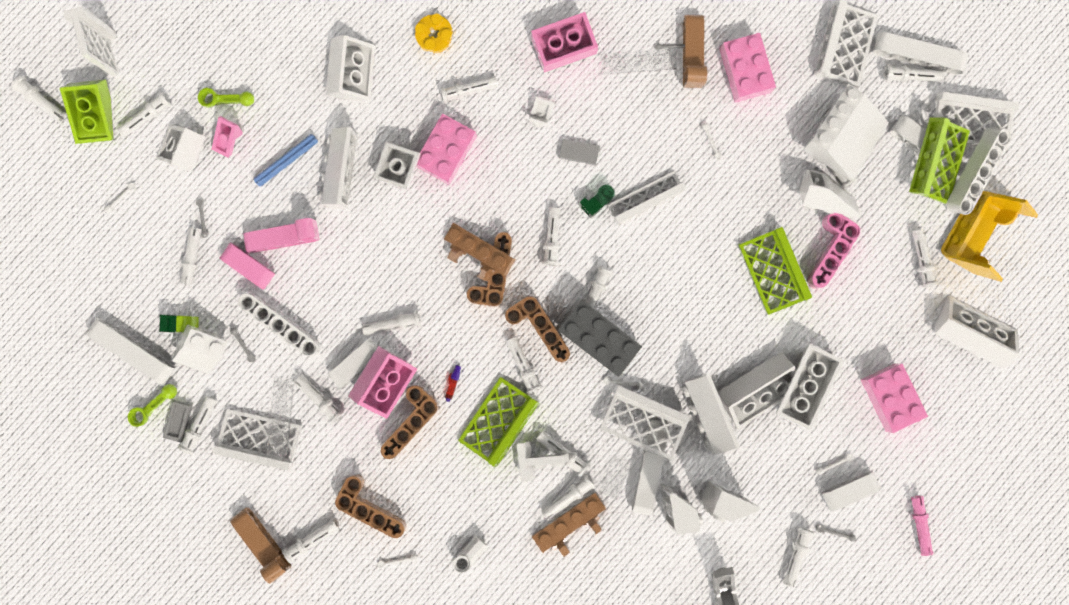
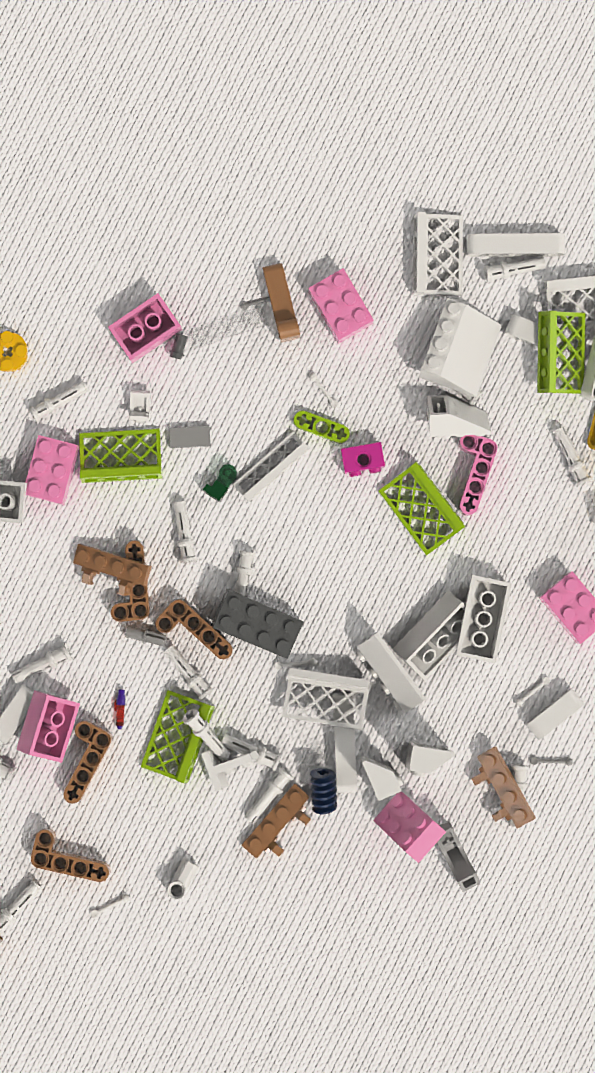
camera: 15 degrees left, 0 degrees up
none -> lime fence [79,429,163,483]
none -> light grey axle [125,625,166,646]
none -> dark grey pin [169,333,188,360]
none -> white pin [182,709,230,761]
none -> lime beam [294,411,350,444]
none -> dark blue piece [310,767,337,815]
none -> dark pink brick [341,442,385,477]
none -> bright pink brick [373,791,446,863]
none -> medium nougat hinge [471,746,536,829]

